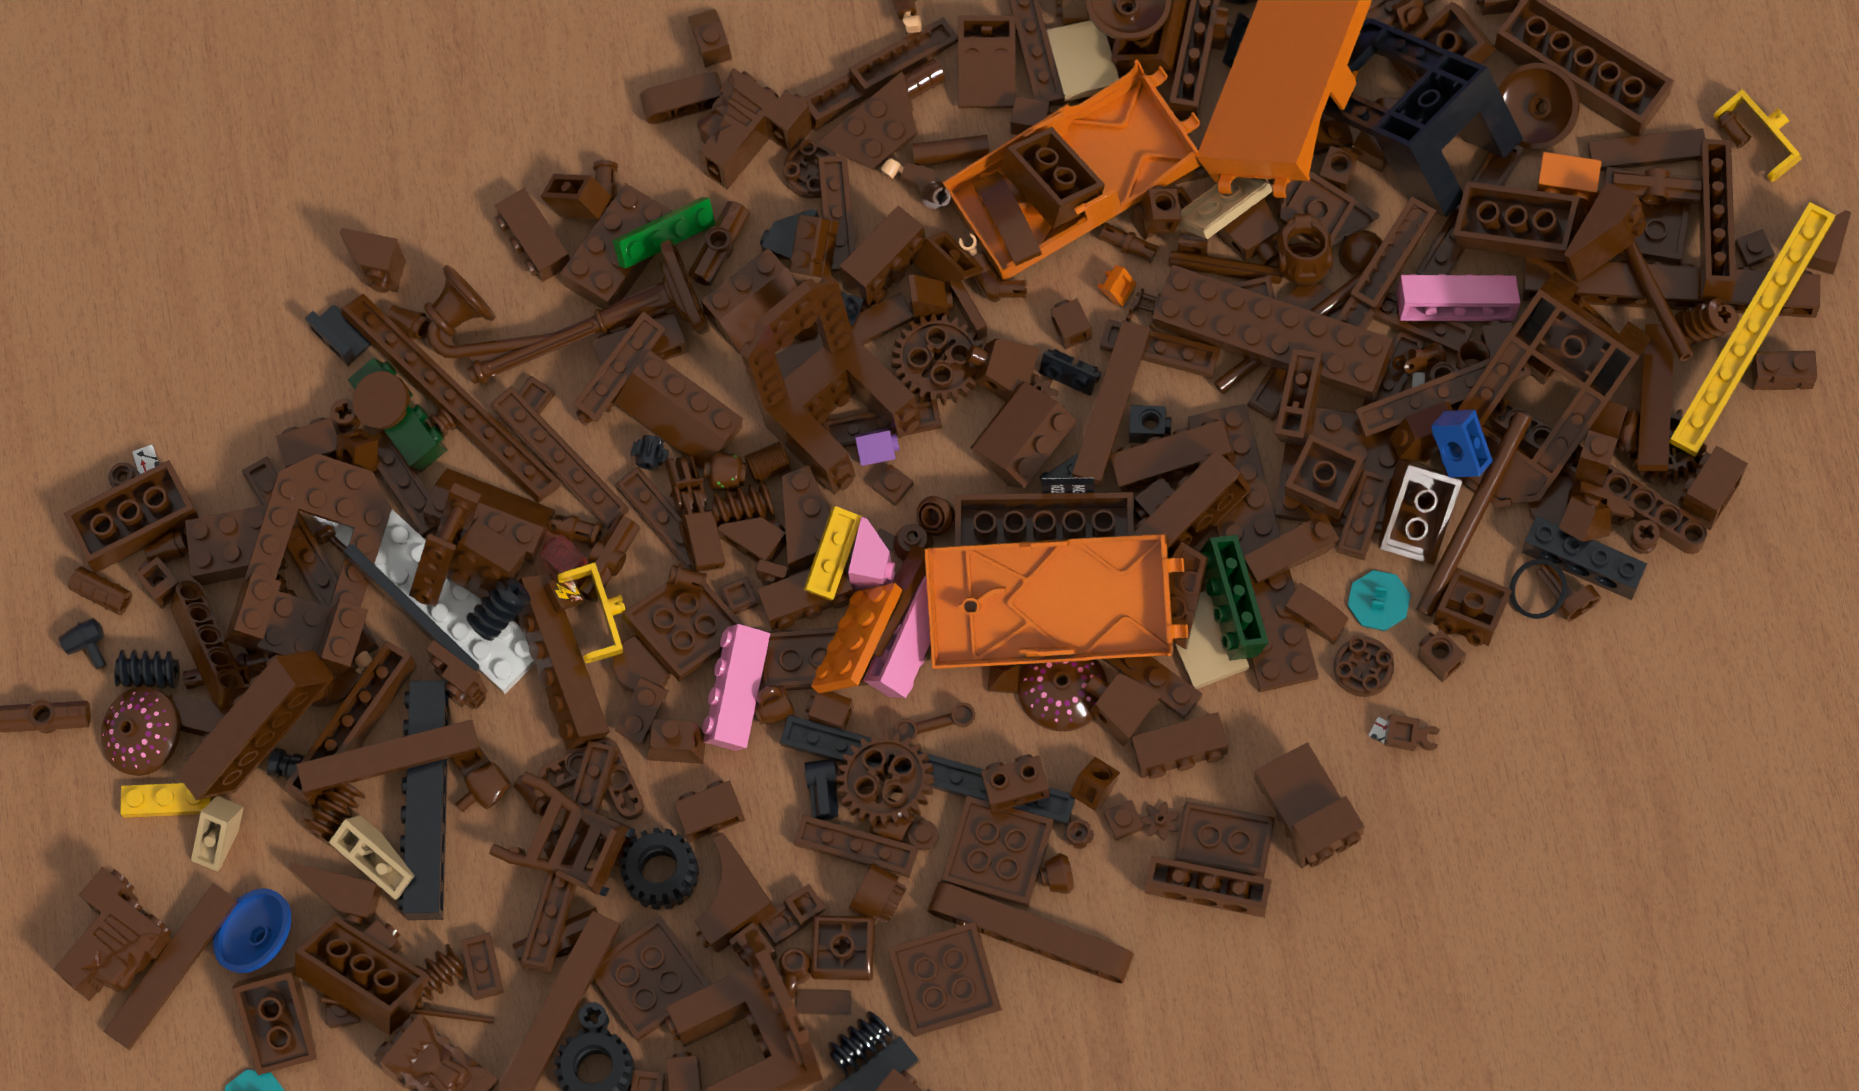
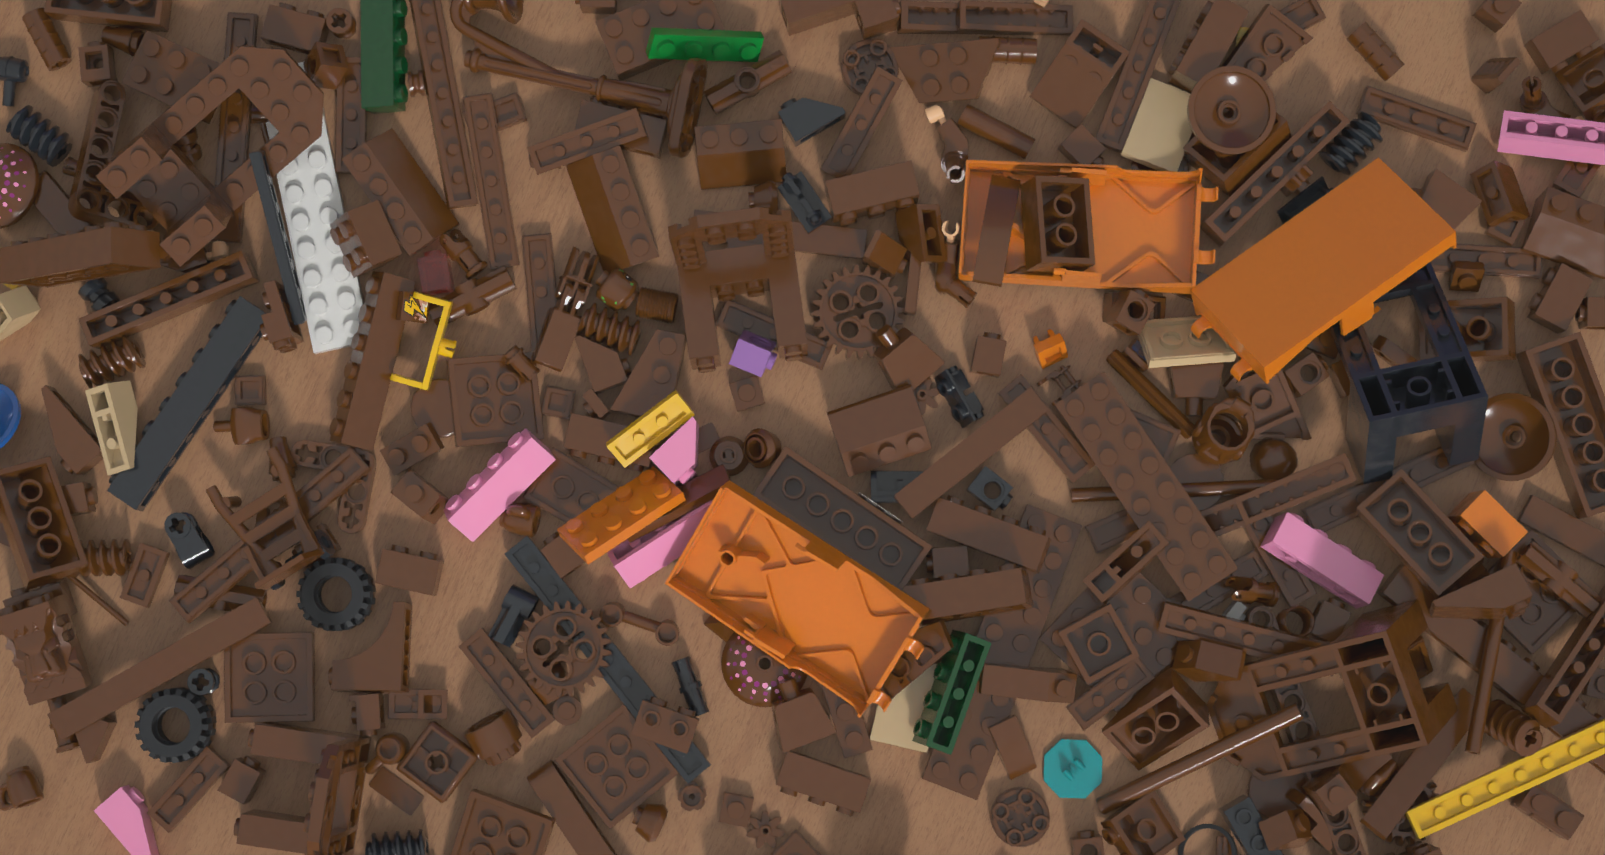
camera: 30 degrees right, 15 degrees up
reddish brown tile [296,719,480,795] -> none
reddish brown tile [352,371,410,430] -> none
reddish brown fence [409,483,482,607] -> none
black piece [466,579,531,641] -> none
black gear [630,435,669,470] -> none
reddish brown brick [789,215,839,278] -> none
reddish brown brick [1070,757,1120,811] -> none
reddish brown pin [1099,223,1159,263] -> none
blue brick [1431,410,1492,478] -> none
none -> black piece [164,512,215,569]
none -> black pin [672,656,709,717]

